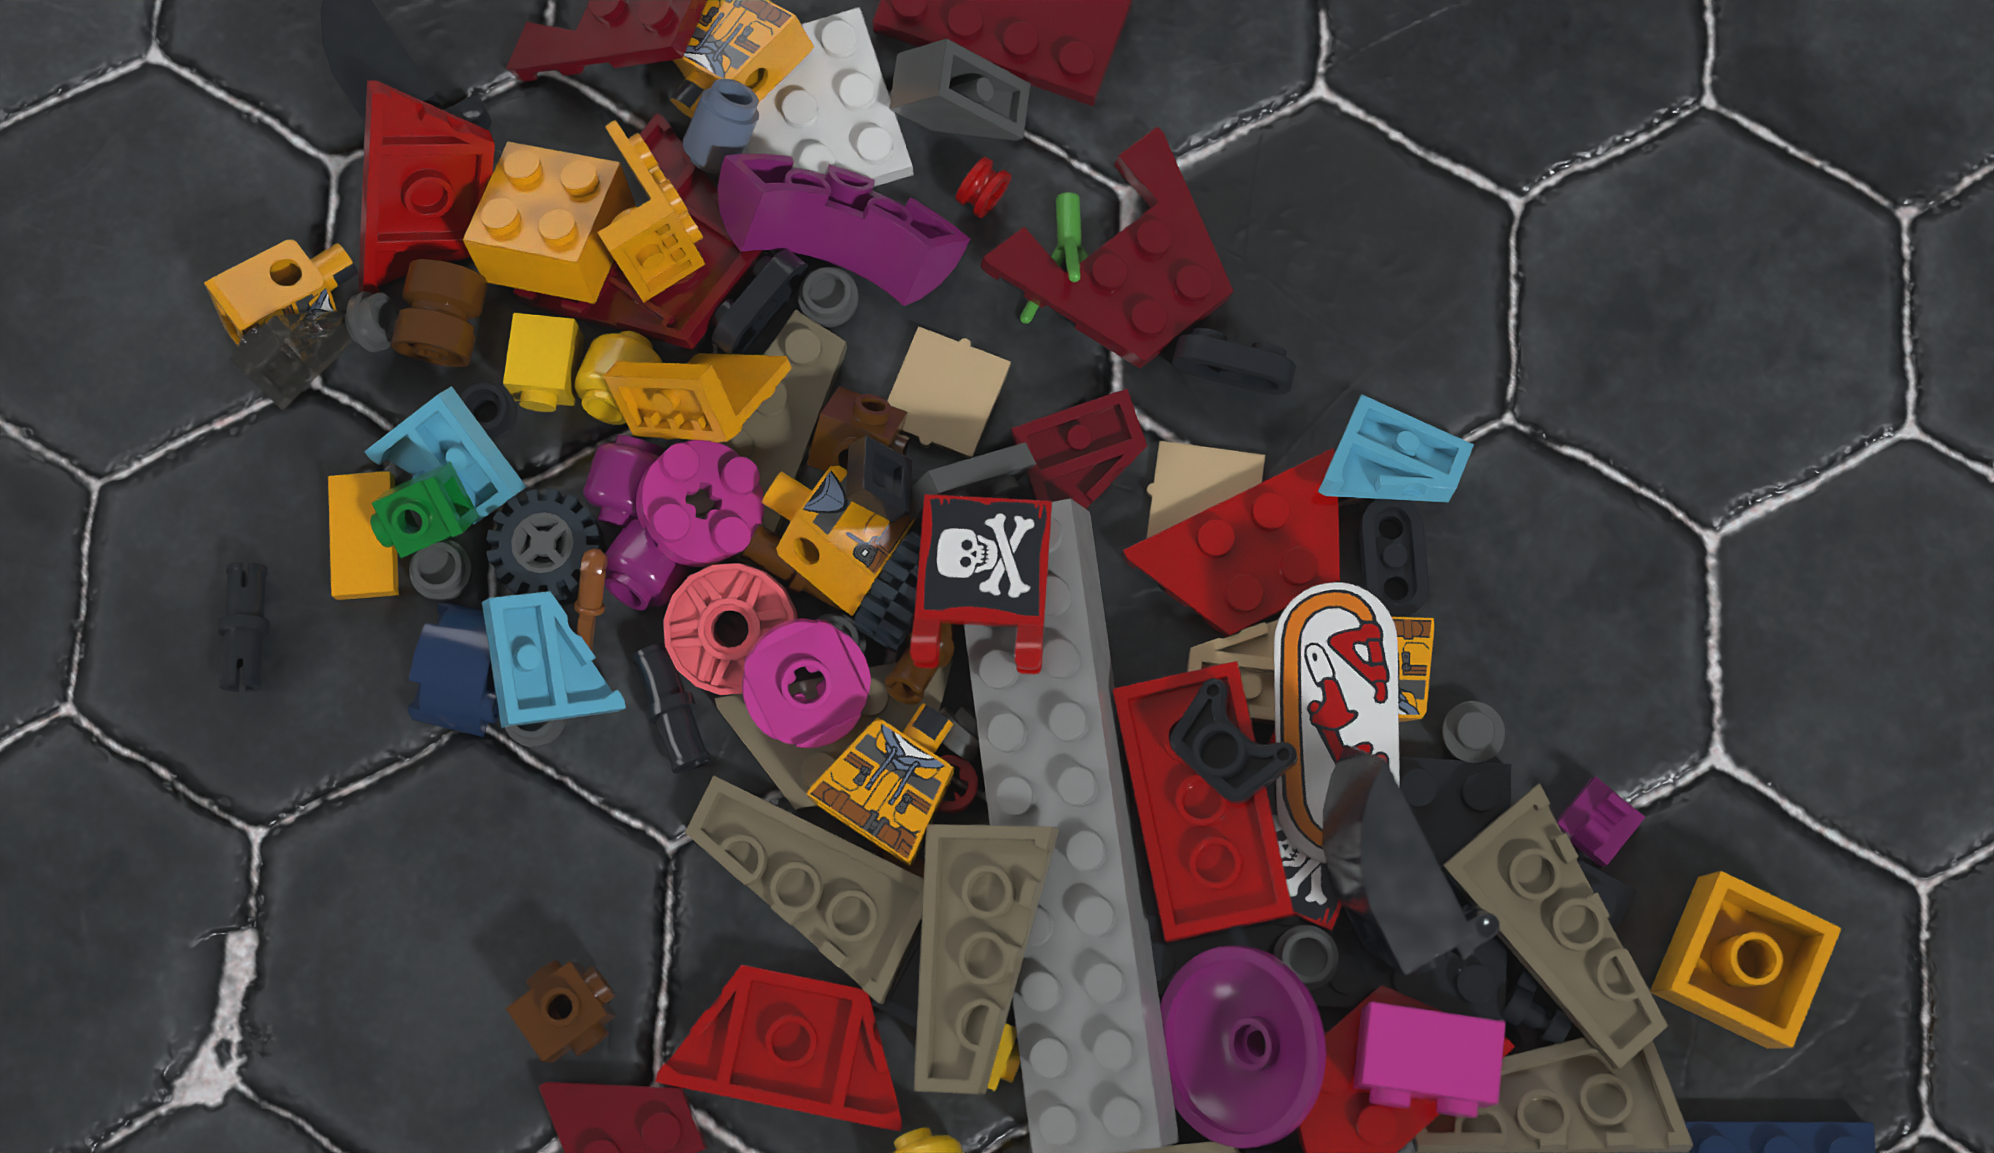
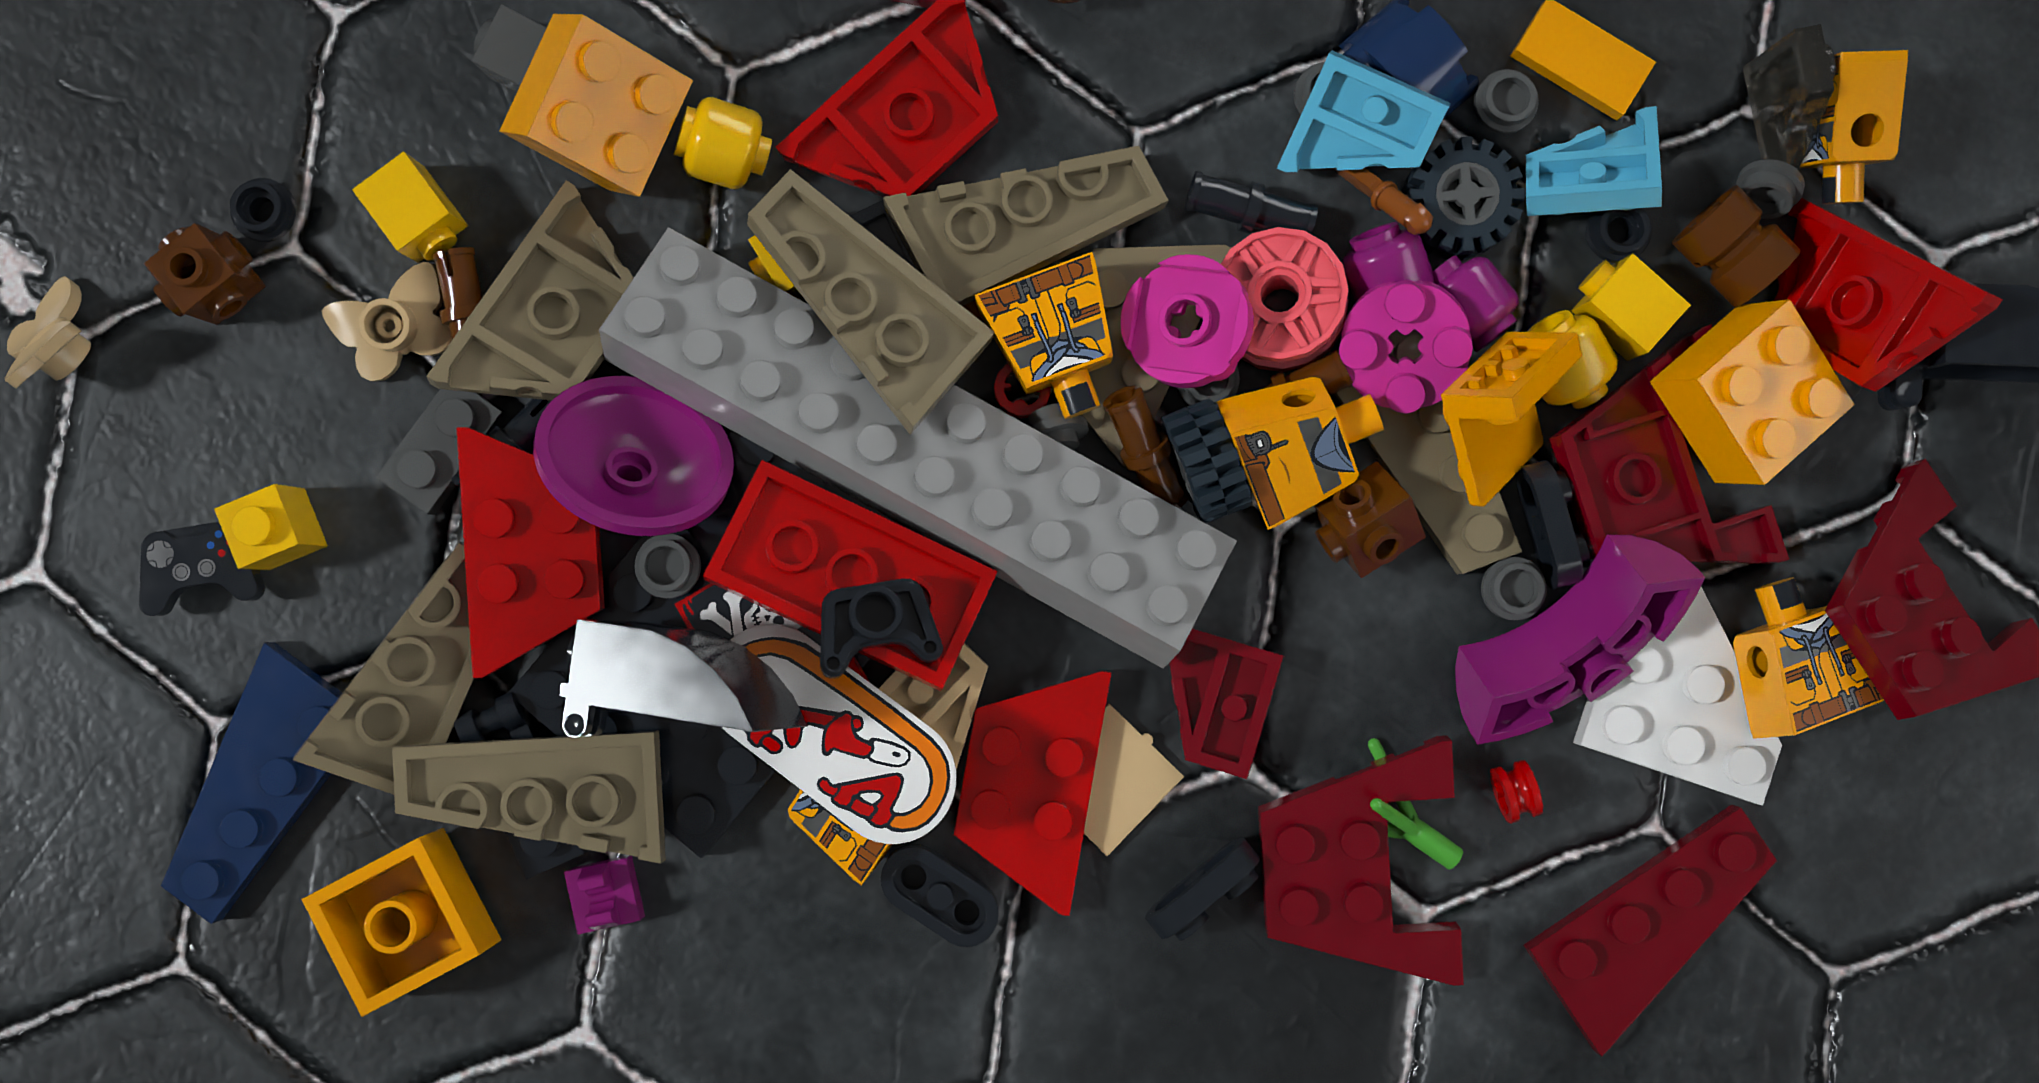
camera: 130 degrees right, 10 degrees up
green brick [370,462,479,558] -> none
light orange bracket [597,120,705,303] -> none
sand blue brick [682,79,759,174] -> none
black plate [846,435,912,522] -> none
tan piece [887,326,1011,459] -> none
dark grey slope [889,39,1030,141] -> none
dark grey plate [909,442,1036,520] -> none
flag [910,494,1052,675] -> none
medium azure wing [1318,394,1474,502] -> none
dark pink brick [1353,1002,1505,1118] -> none
dark grey plate [1441,701,1505,763] -> none

